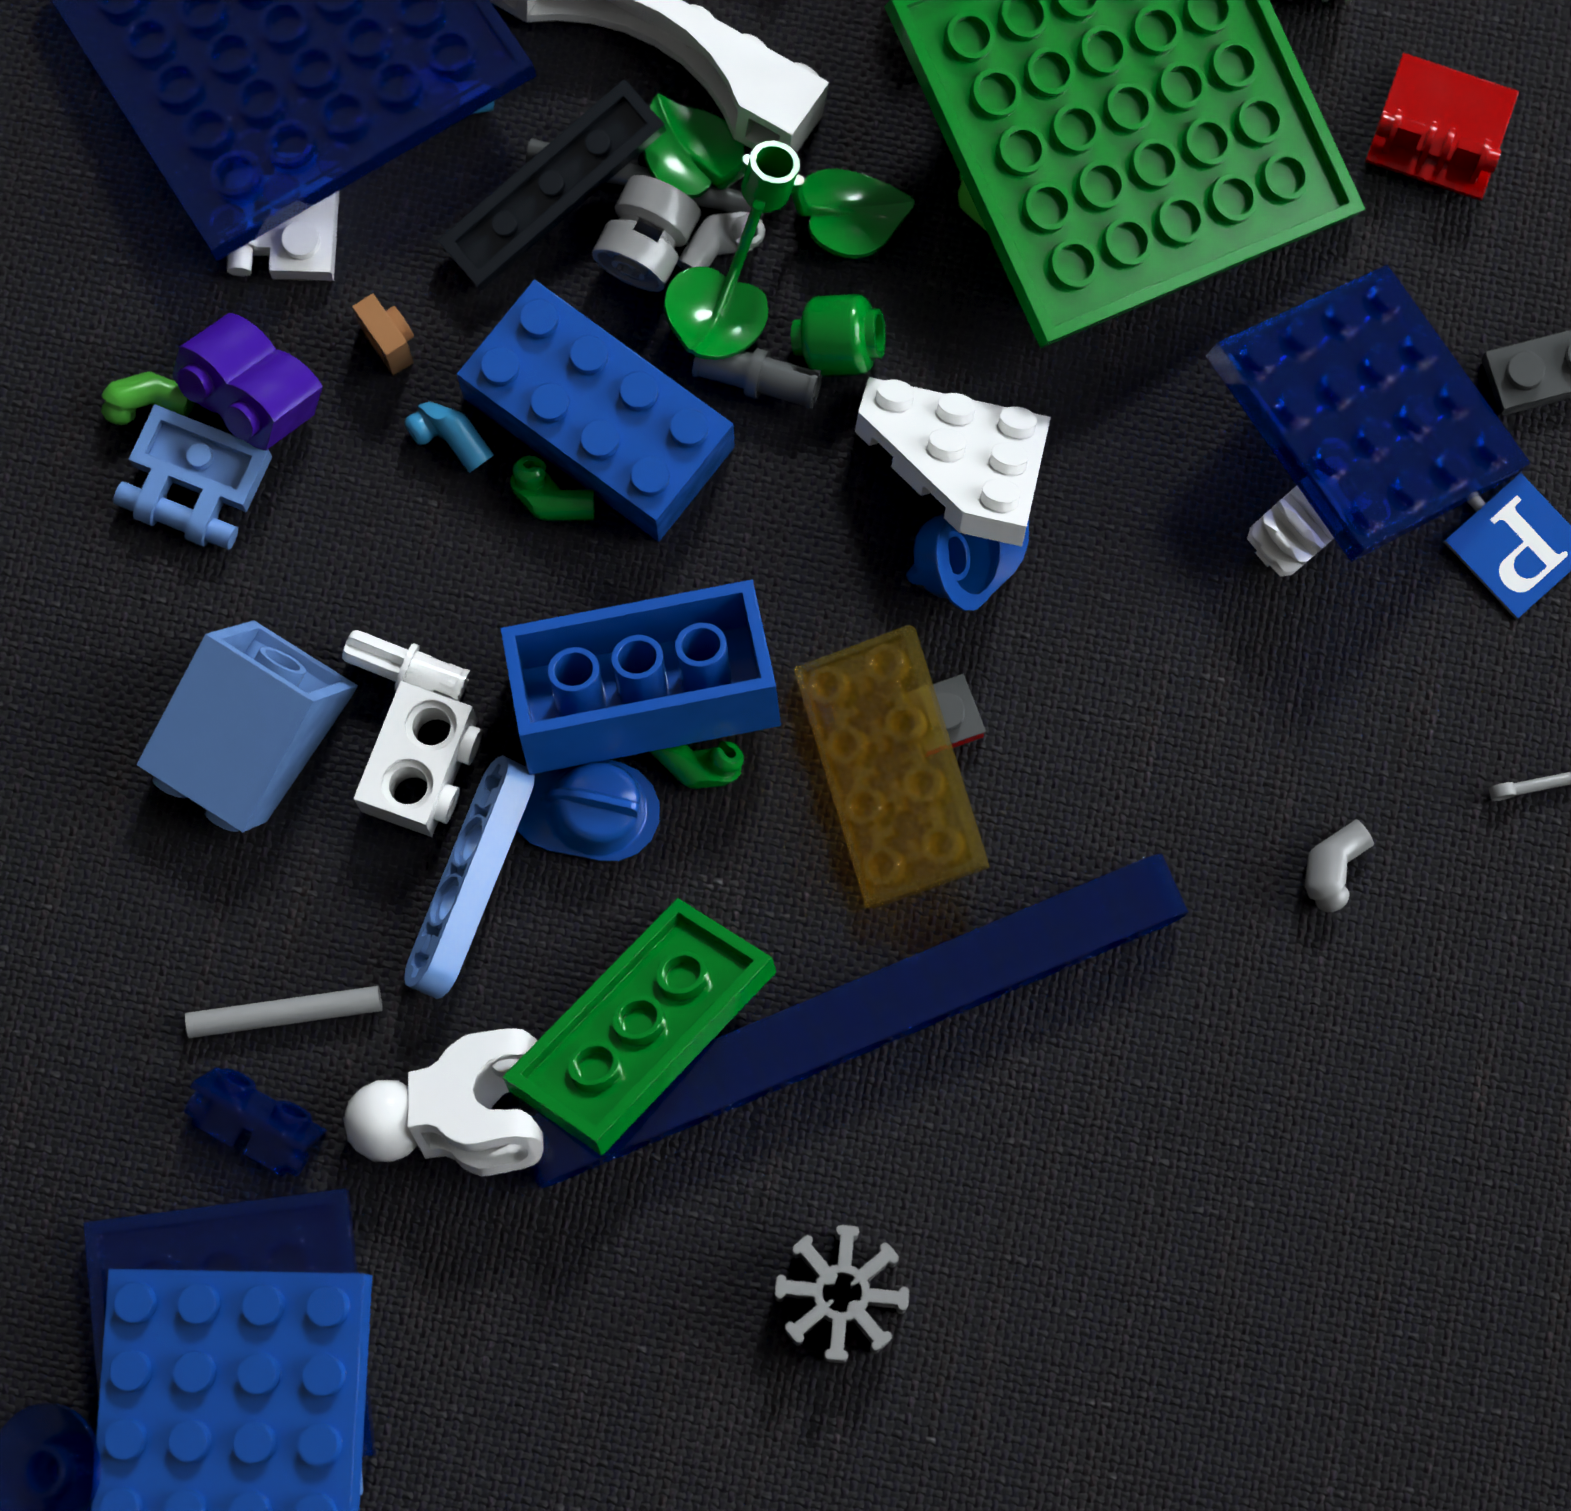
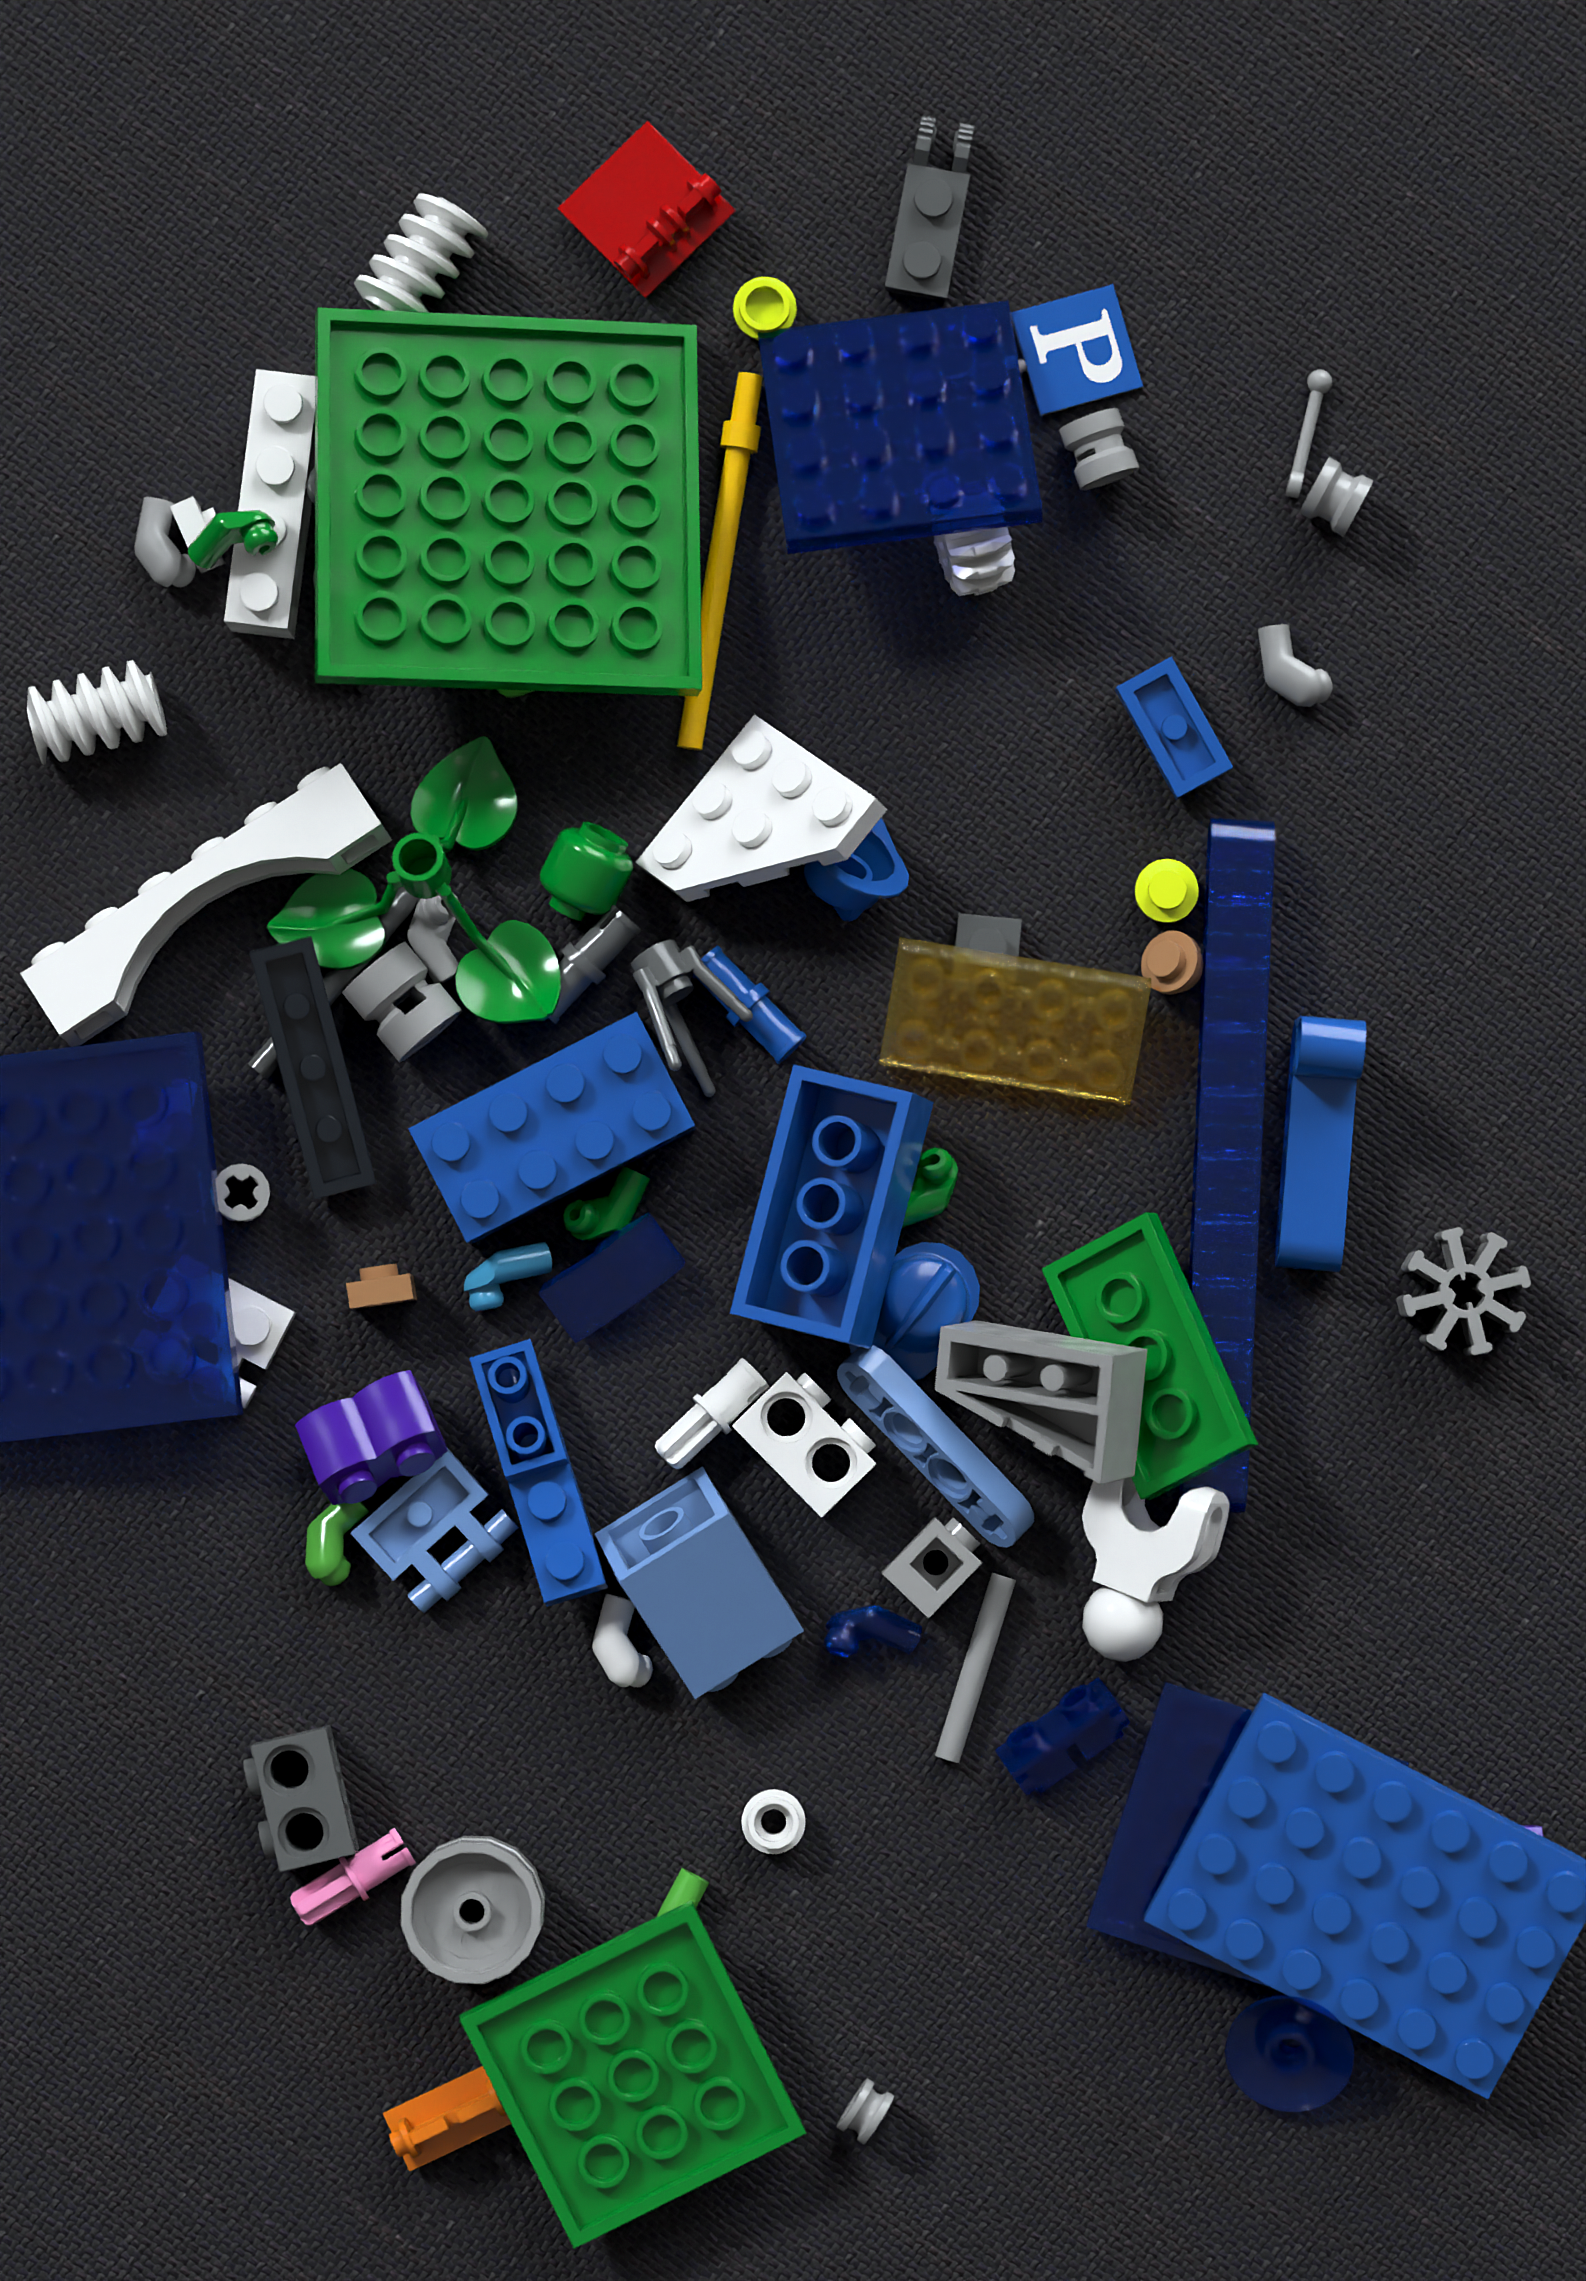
camera: 65 degrees left, 10 degrees up
none -> light grey bush [212,1164,270,1222]
none -> blue slope [470,1339,608,1607]
none -> clear blue slope [539,1212,686,1343]
none -> white arm [592,1593,653,1687]
none -> dark grey plant [631,940,753,1097]
none -> yellow bar [677,372,763,750]
none -> blue pin [693,946,807,1064]
none -> neon yellow plate [733,277,796,341]
none -> white plate [742,1789,805,1854]
none -> clear blue arm [824,1605,922,1658]
none -> light grey brick [882,1517,982,1618]
none -> light grey wedge [935,1320,1147,1484]
none -> light grey wheel [1059,408,1139,490]
none -> blue plate [1115,656,1233,800]
none -> neon yellow plate [1135,859,1199,923]
none -> medium nougat plate [1141,931,1204,995]
none -> blue beam [1275,1016,1366,1272]
none -> light grey wheel [1299,457,1373,537]

